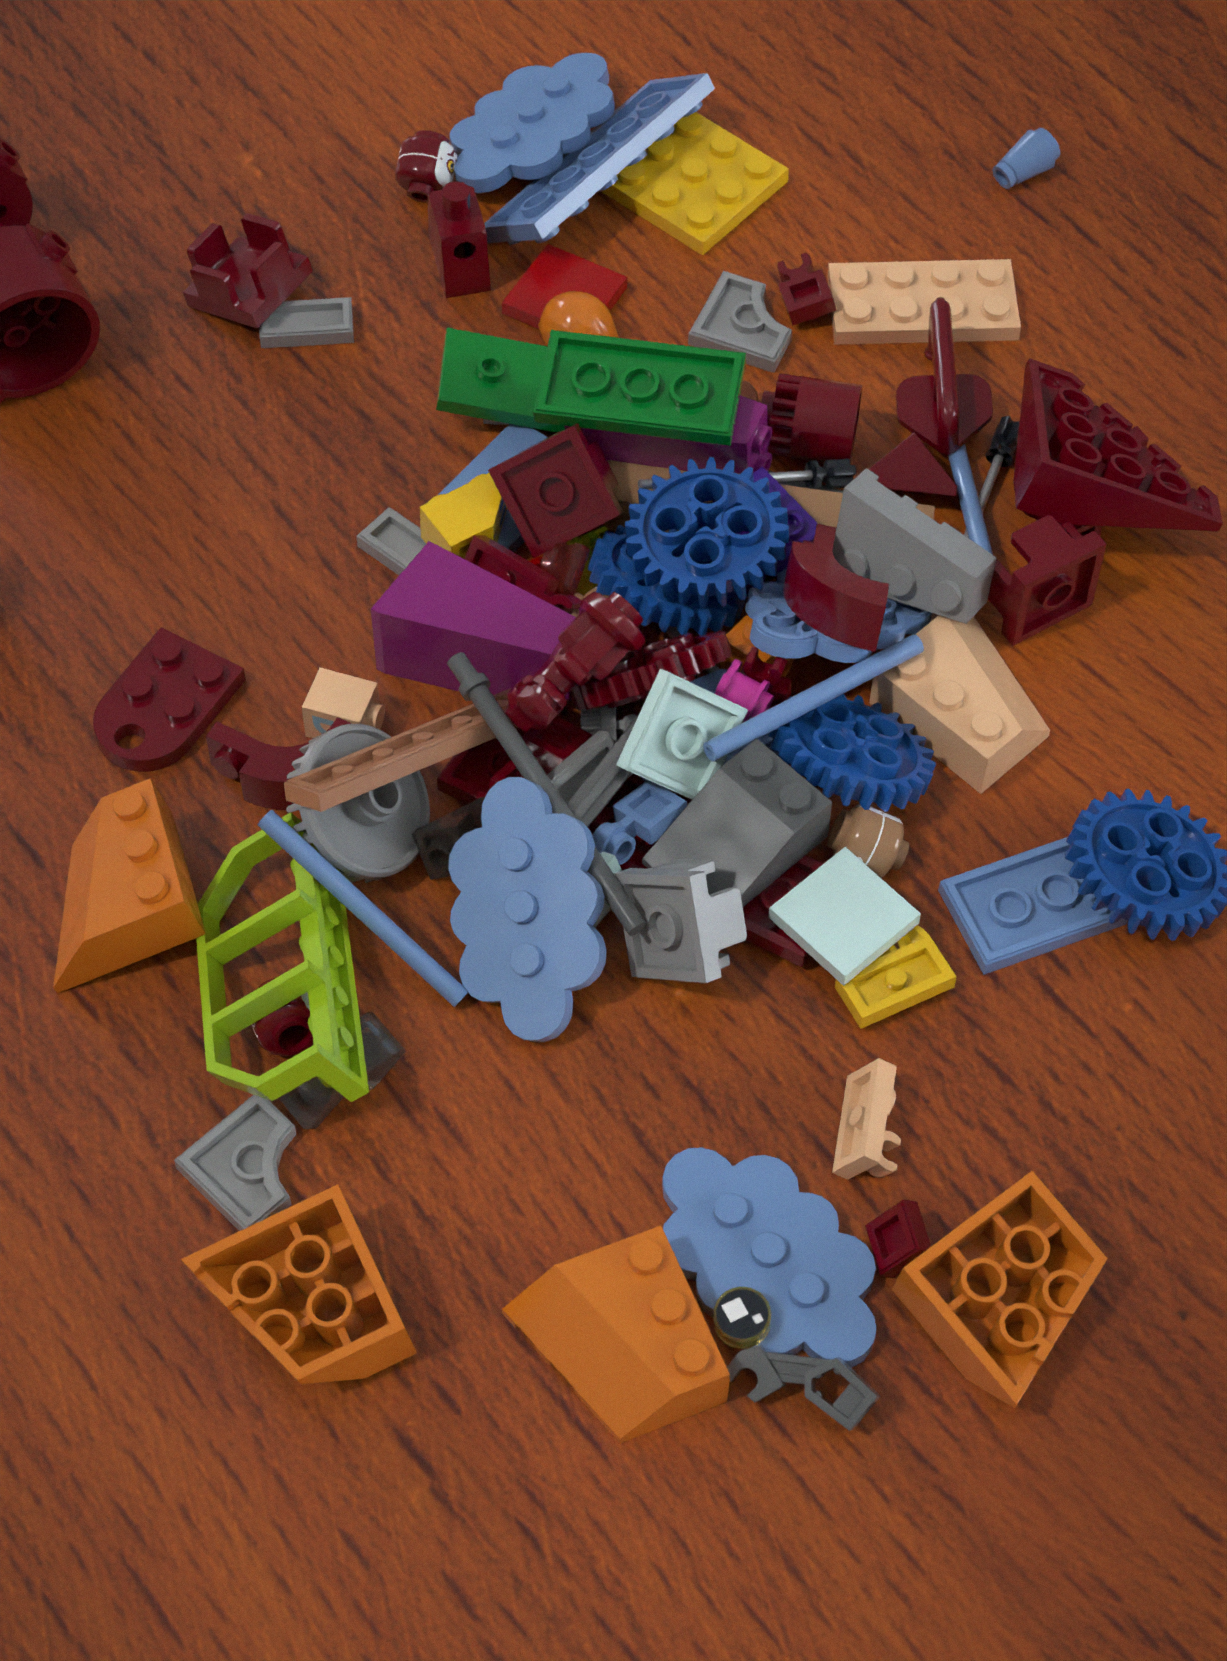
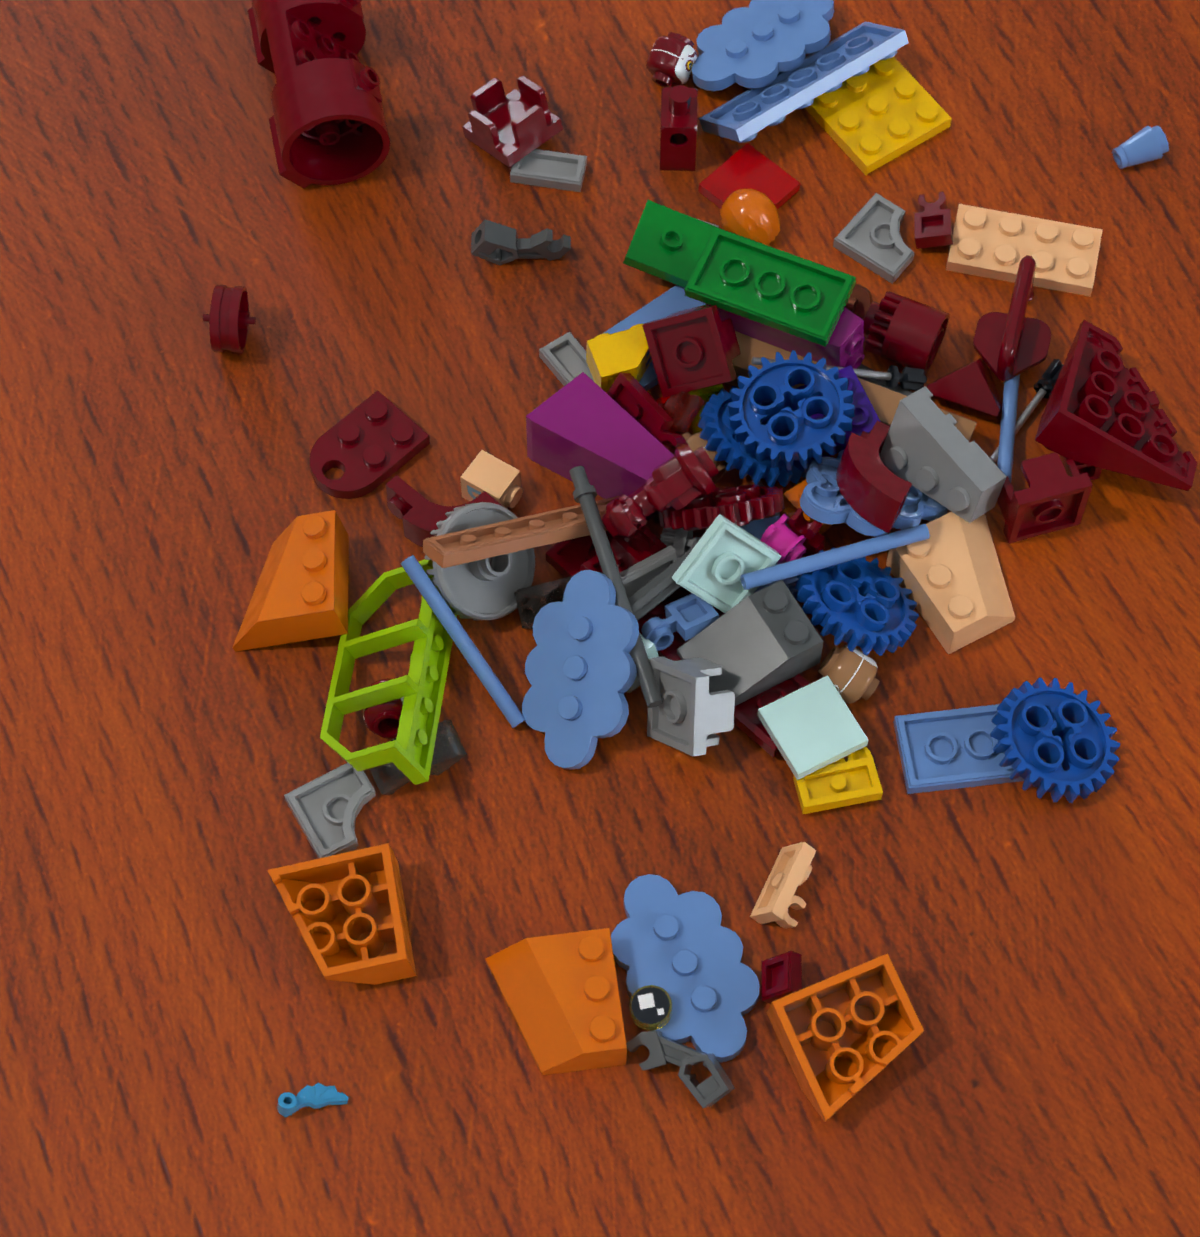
camera: 15 degrees right, 5 degrees up
none -> dark azure piece [277,1082,349,1117]
none -> dark grey piece [471,219,571,266]

